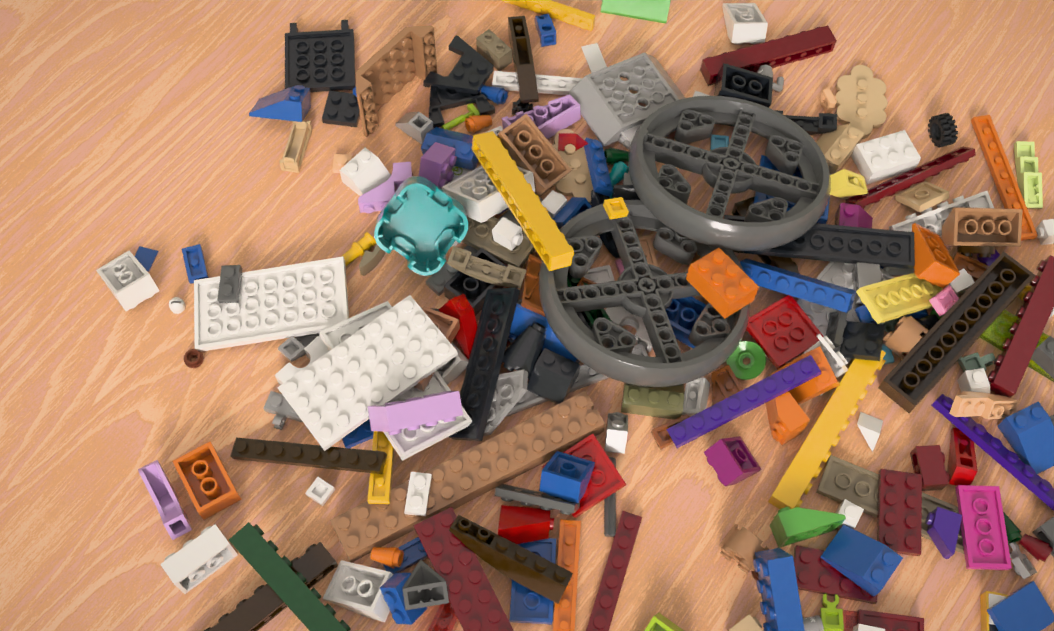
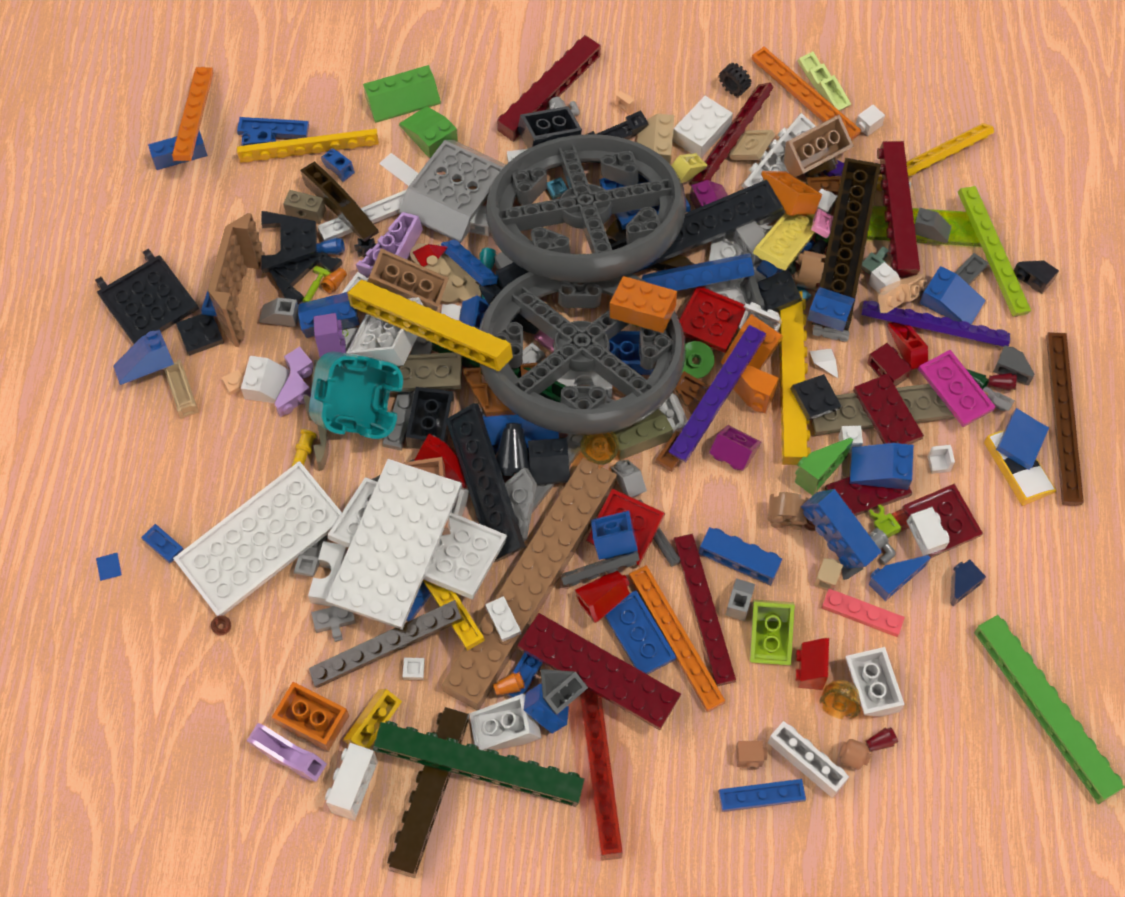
camera: 30 degrees left, 0 degrees up
white slope [96,251,159,311] -> none
white hinge [169,297,186,314] -> none
dark grey plate [217,265,242,303] -> none
lavender wedge [367,391,463,435] -> none
dark tan slope [447,246,526,288] -> none
dark brown slope [449,515,573,604] -> none
white brick [492,217,523,251] -> none
yellow plate [603,197,629,220] -> none
dark green cone [604,147,629,165] -> none
white slope [722,3,768,45] -> none
tan plate [835,65,888,139] -> none
dark purple slope [926,507,962,559] -> none
none -> yellow brick [343,689,402,749]
none -> bright green slope [399,106,458,158]
none -> clear yellow cylinder [580,432,619,466]
none -> blue brick [699,527,782,586]
none -> light grey slope [725,578,755,621]
none -> black plate [790,374,842,421]
none -> blue slope [807,287,855,332]
none -> light grey axle [813,325,850,342]
none -> white panel [927,445,955,474]

